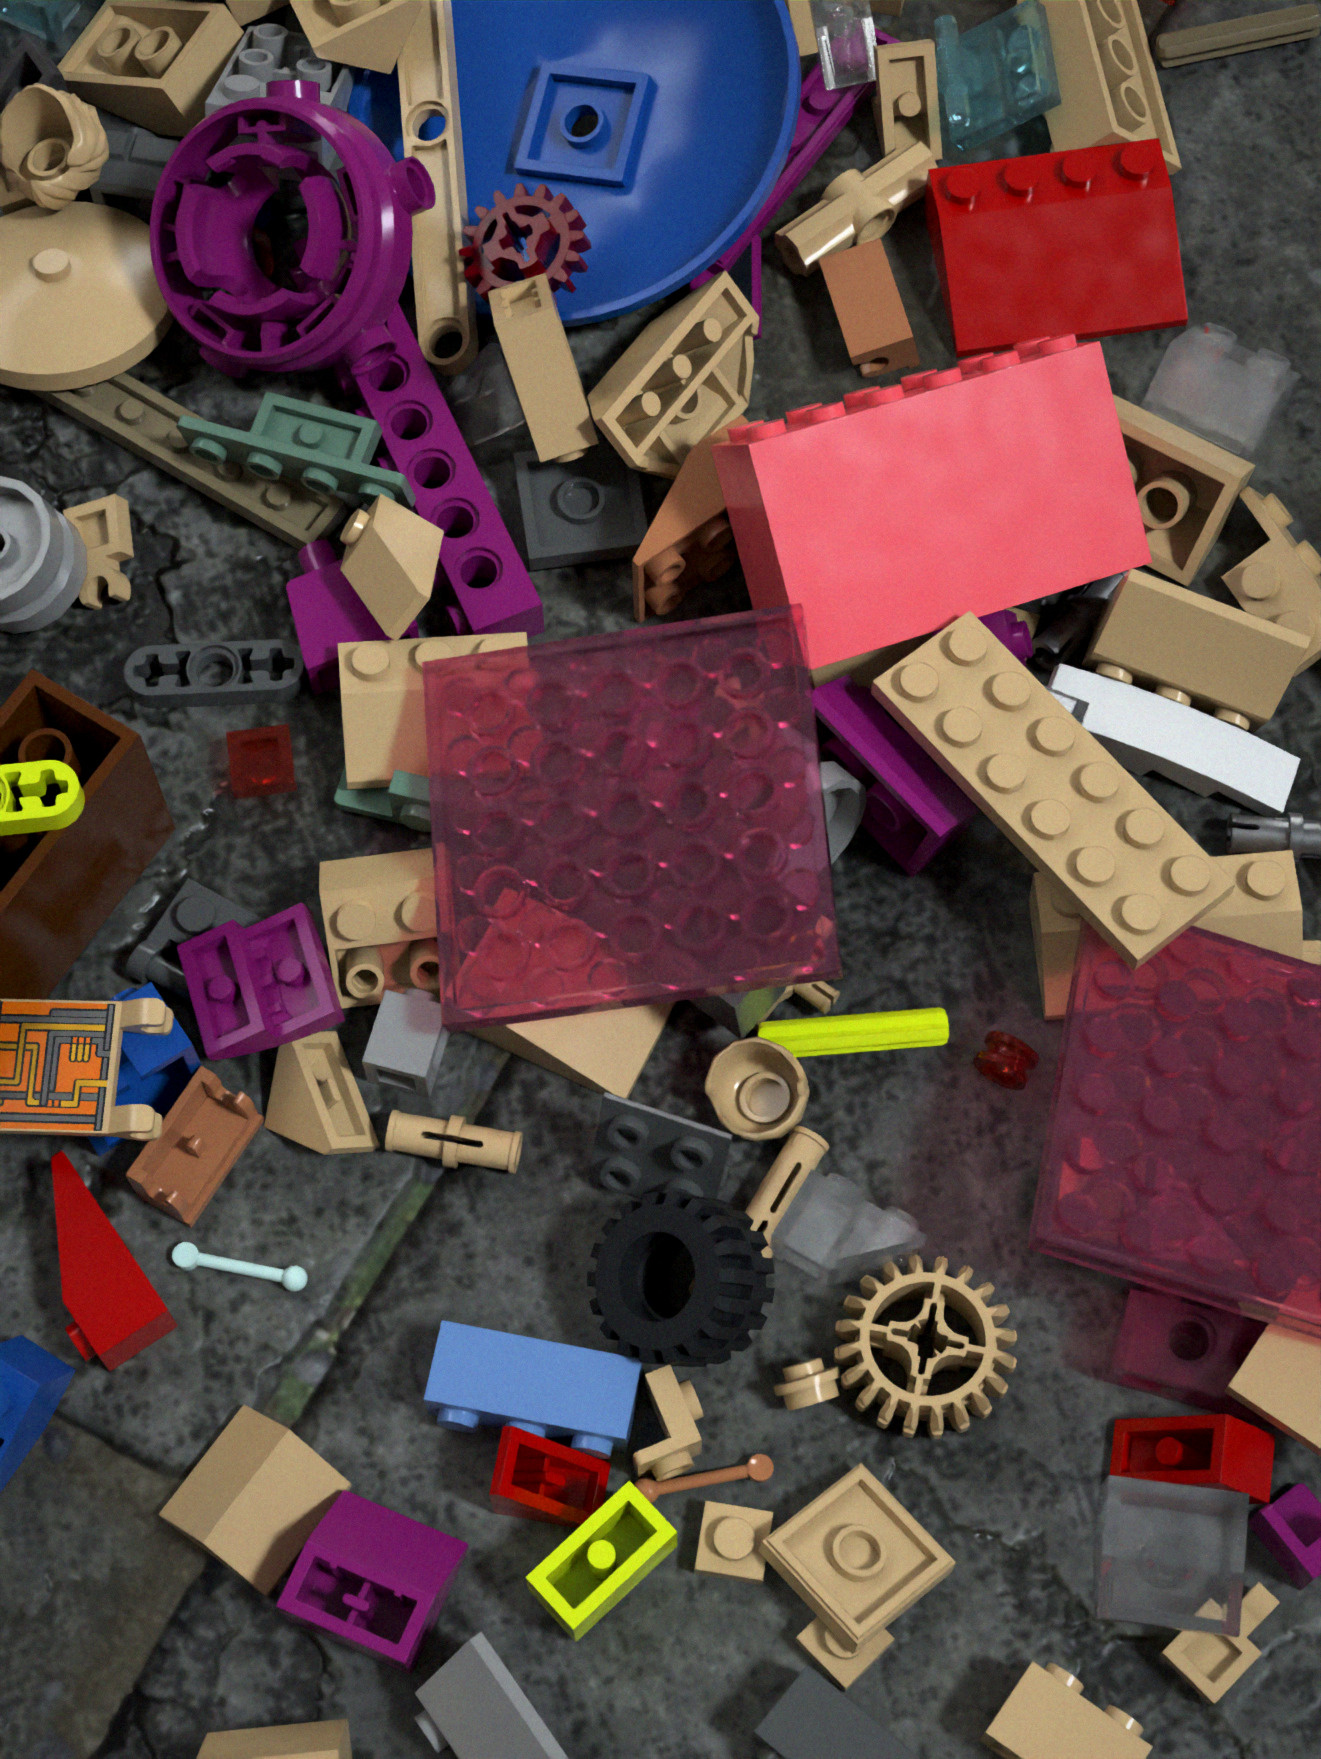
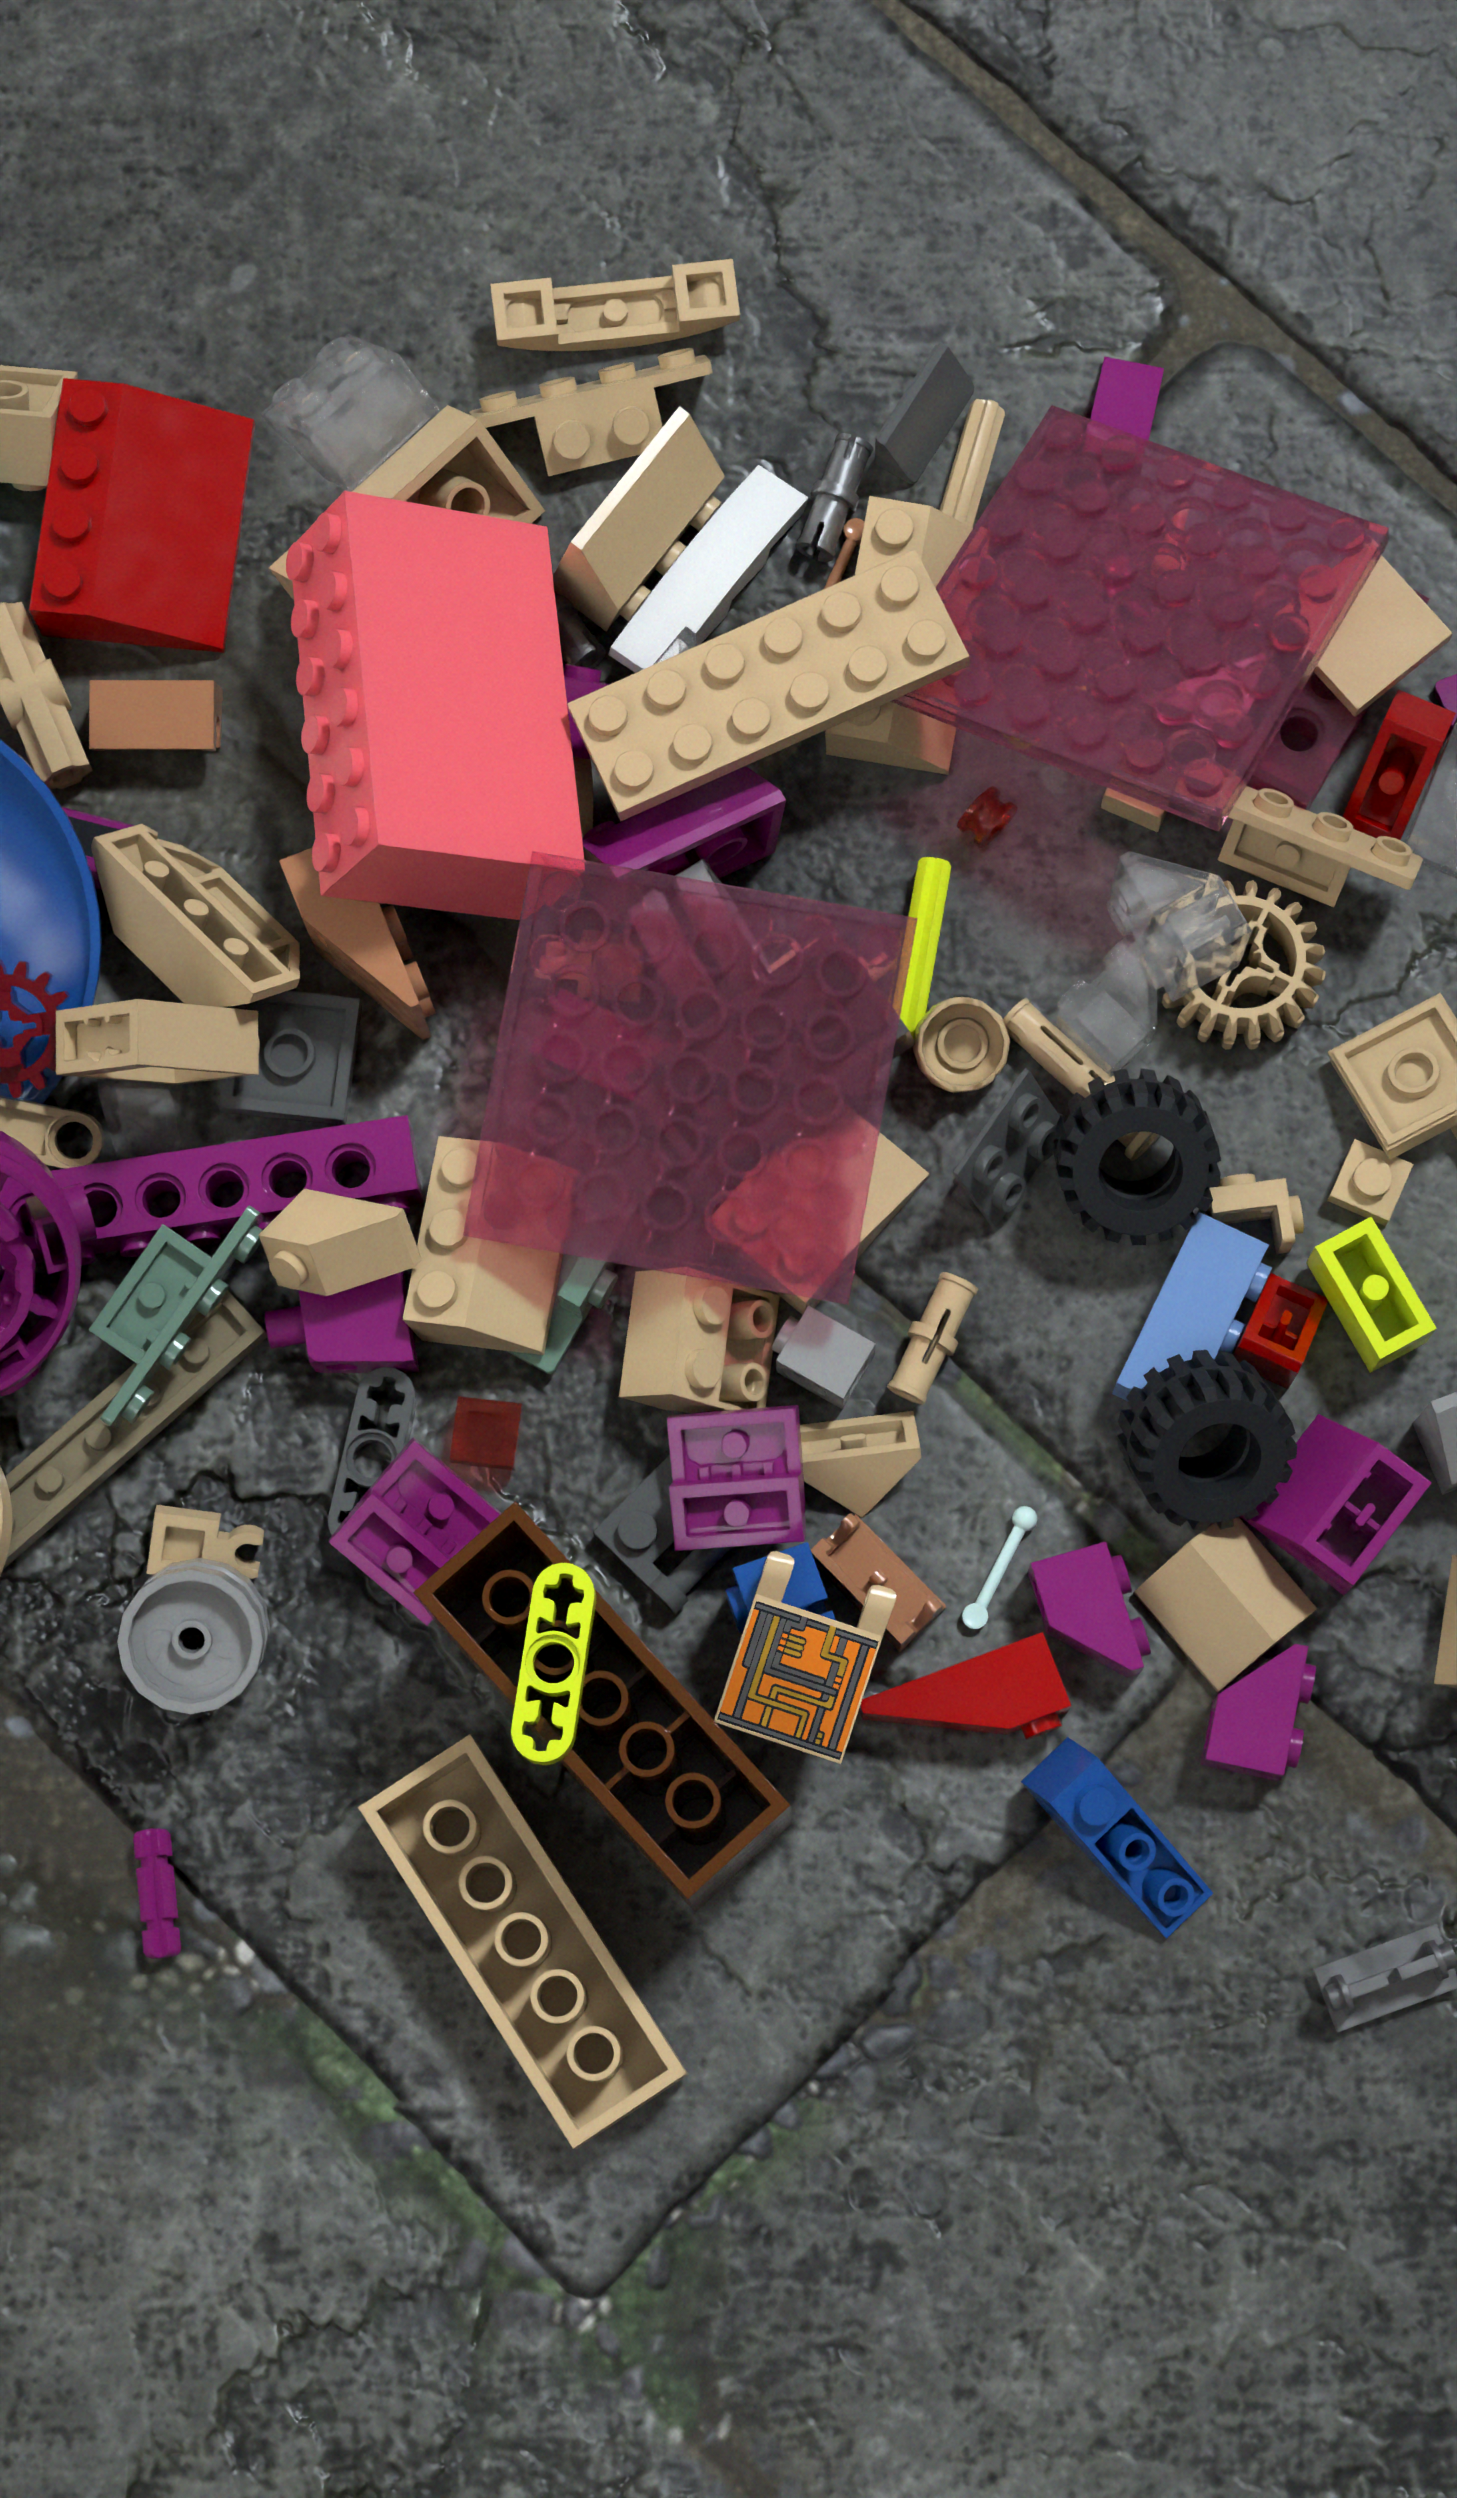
camera: 70 degrees left, 10 degrees up
nougat hinge [634,1454,774,1503] -> none
tan plate [773,1357,841,1411] -> none
none -> magenta slope [329,1437,501,1626]
none -> magenta slope [1028,1542,1151,1678]
none -> clear slope [1106,851,1252,1002]
none -> black tyre [1117,1350,1297,1531]
none -> tan bracket [1174,764,1423,907]
none -> magenta slope [1200,1644,1316,1781]

